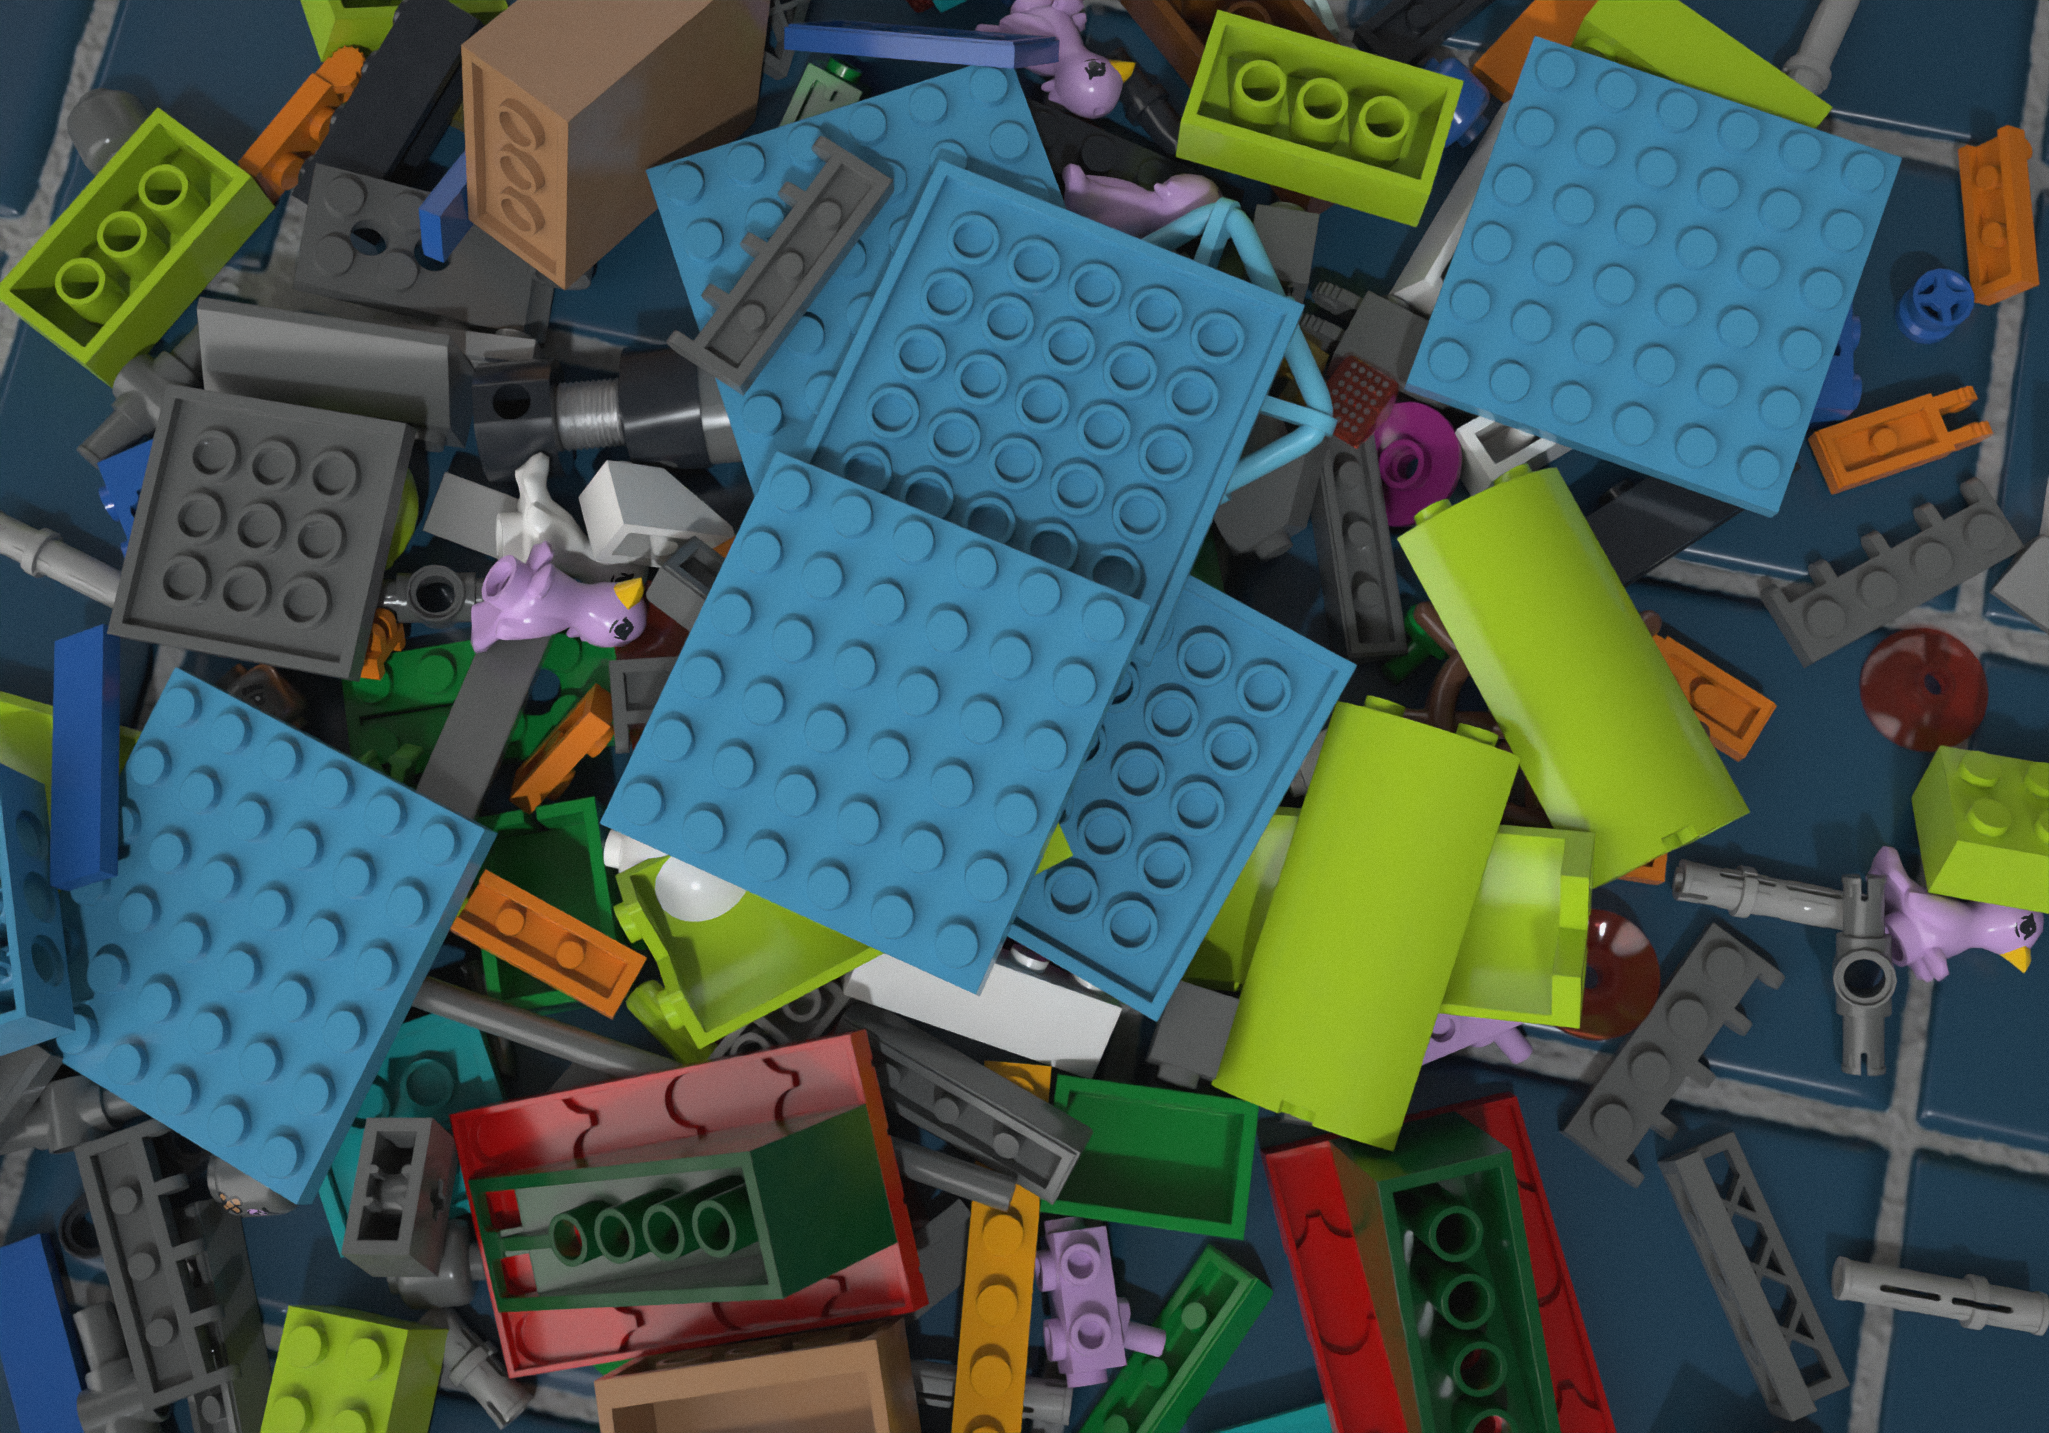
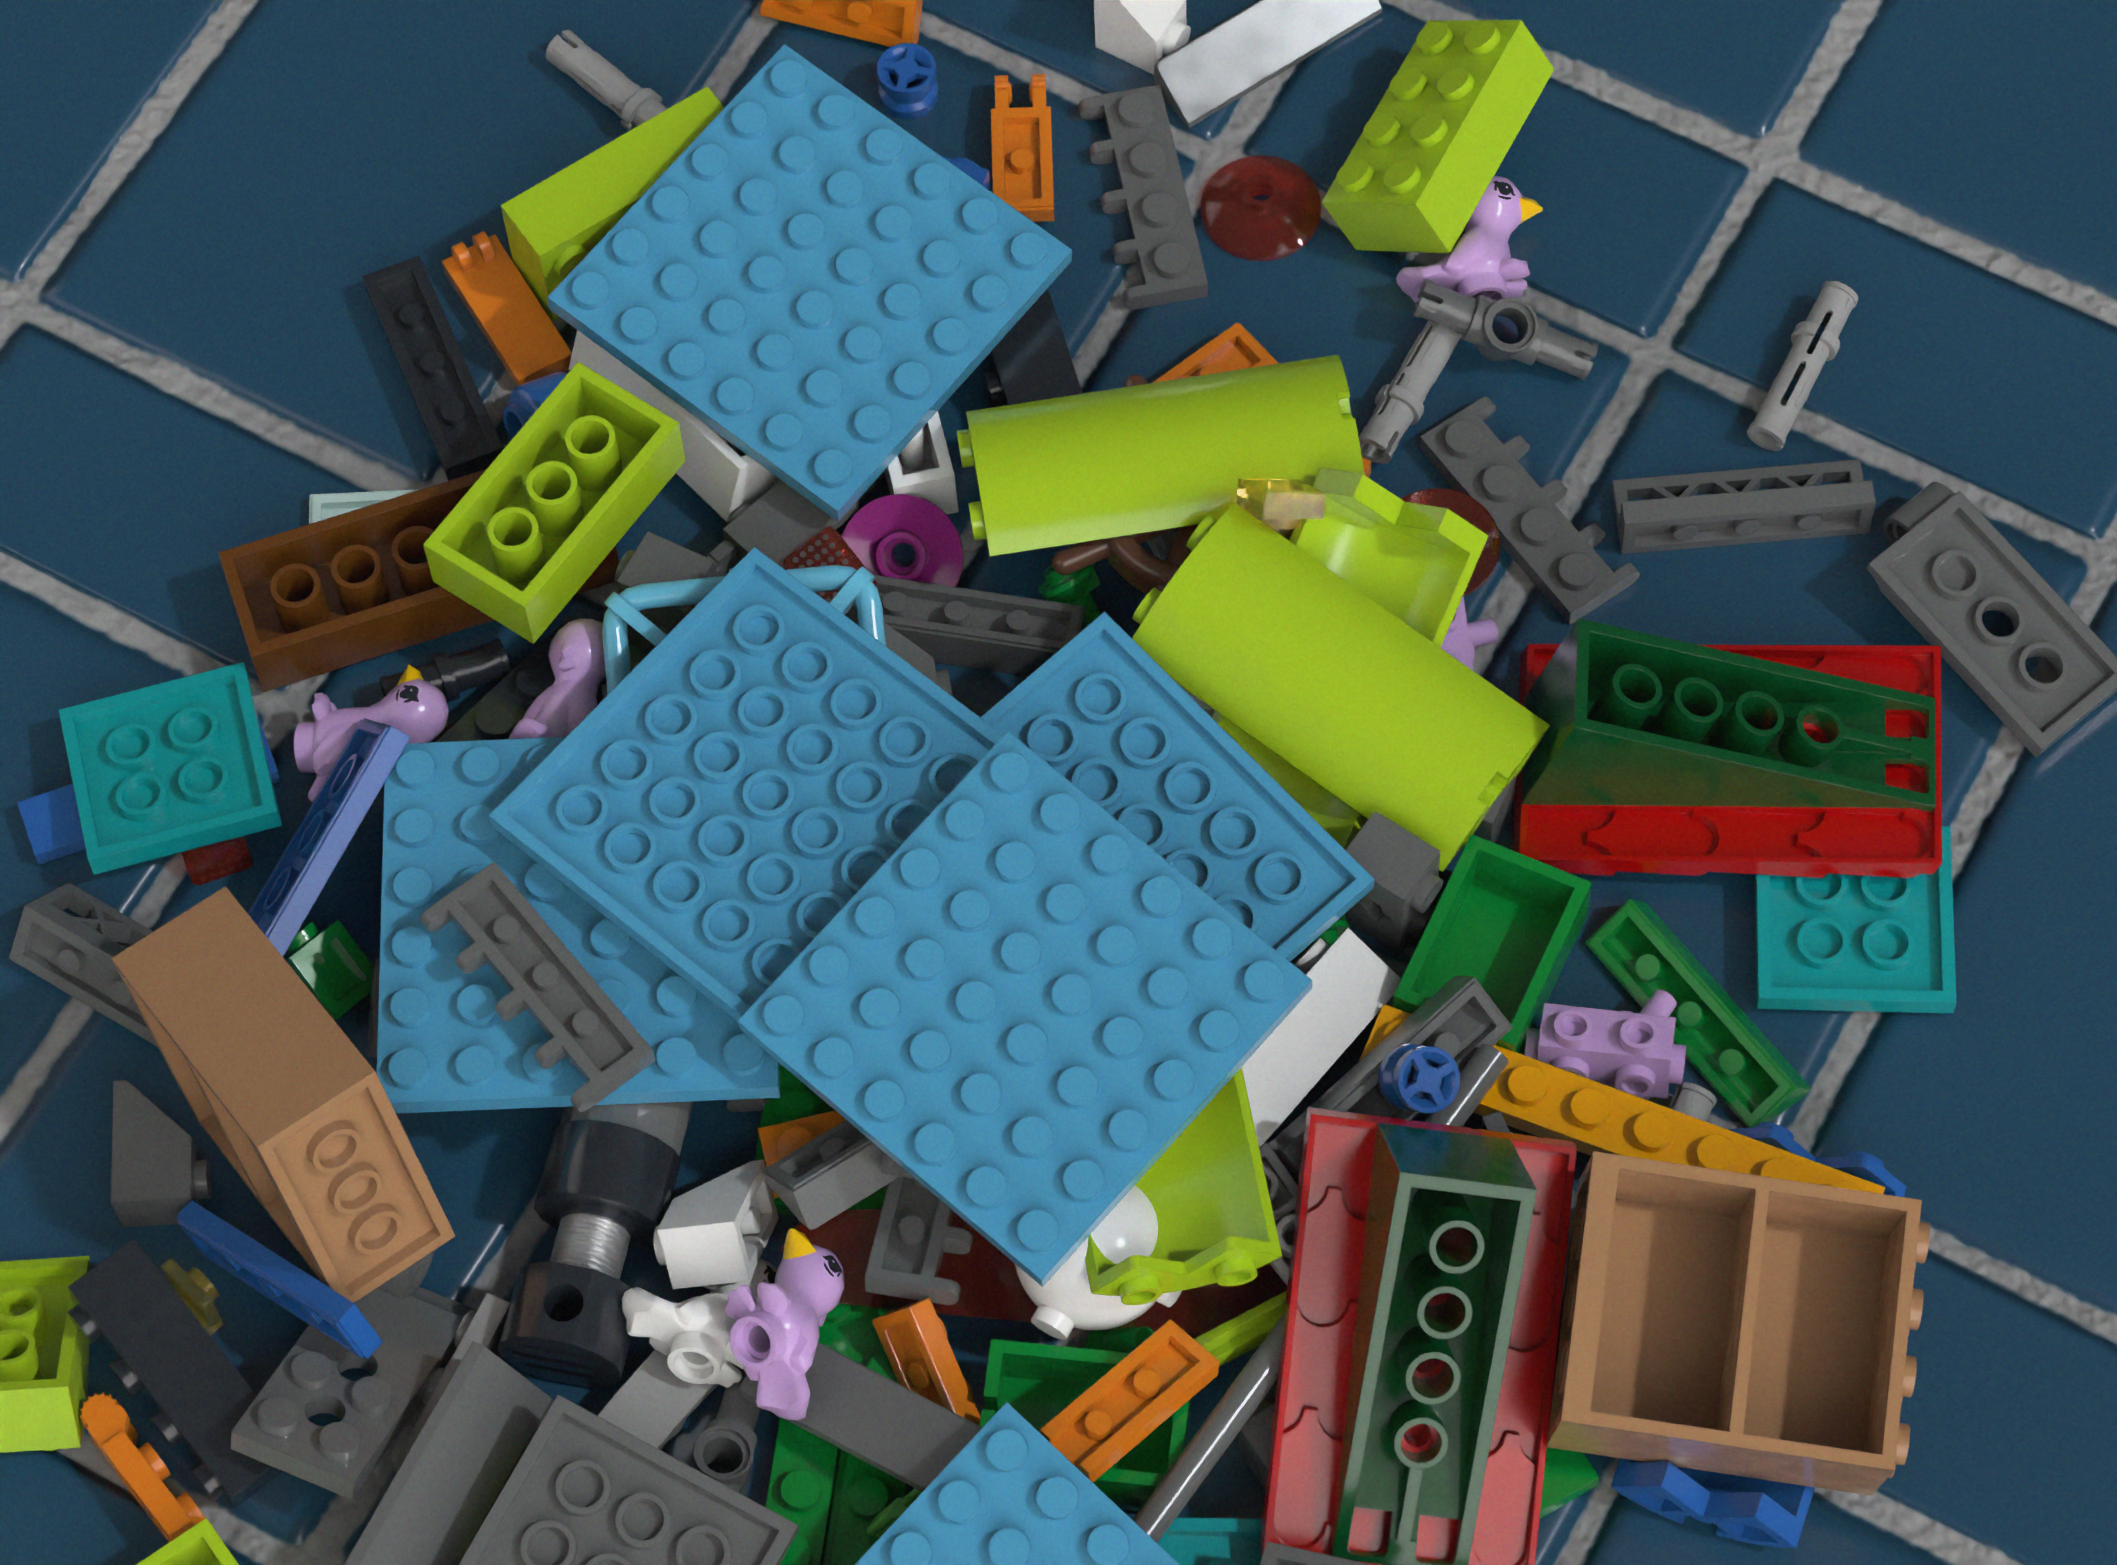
camera: 70 degrees left, 15 degrees down
none -> clear yellow bracket [1236,478,1326,540]
none -> blue wheel [1378,1044,1460,1113]

